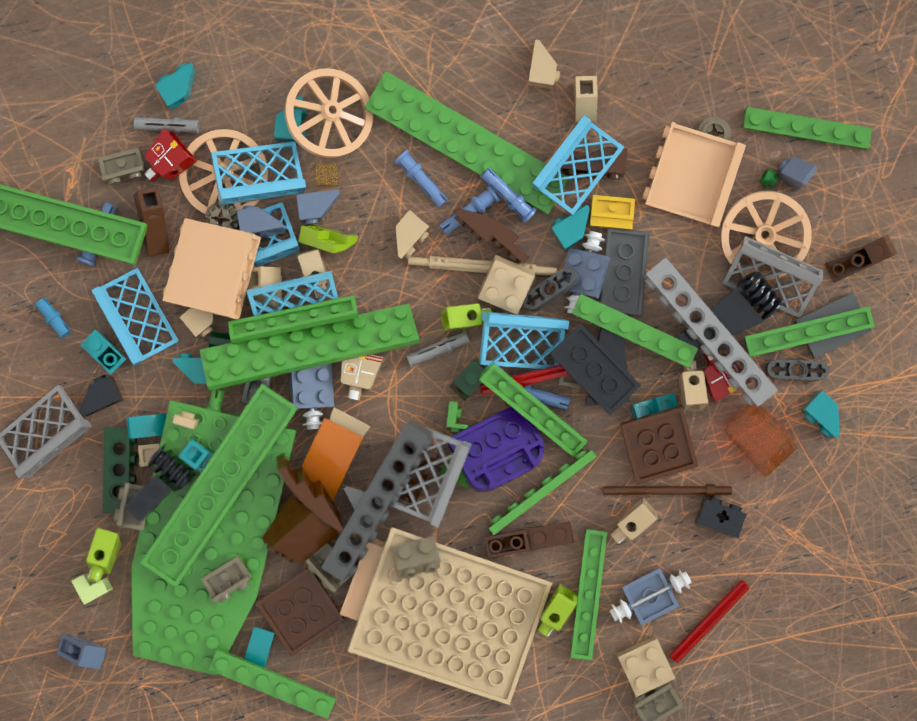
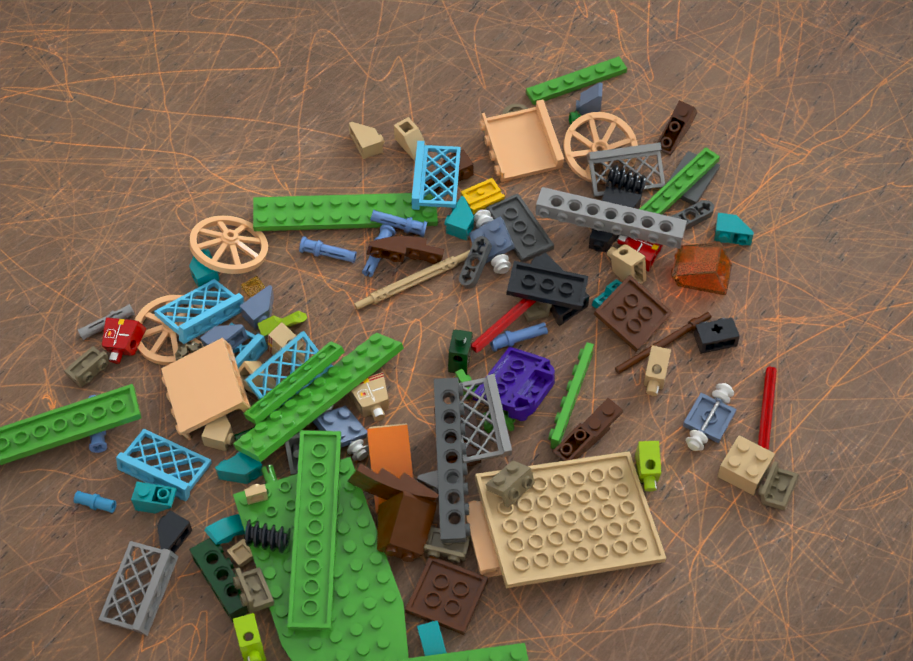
camera: 30 degrees left, 30 degrees down
black brick [125,475,172,522] -> none
reddish brown slope [133,187,169,257] -> none
teal slope [155,63,196,110] -> none
teal slope [178,439,214,473] -> none
dark tan bracket [201,555,252,603] -> none
tan slope [396,210,430,261] -> none
light grey pin [406,331,470,367] -> none
lime torso [440,304,492,332] -> none
tan brick [478,255,535,315] -> none
bright green plate [478,362,588,457] -> none
medium azure fence [479,312,569,369] -> none
bright green plate [570,529,607,660] -> none
bright green plate [571,294,698,368] -> none

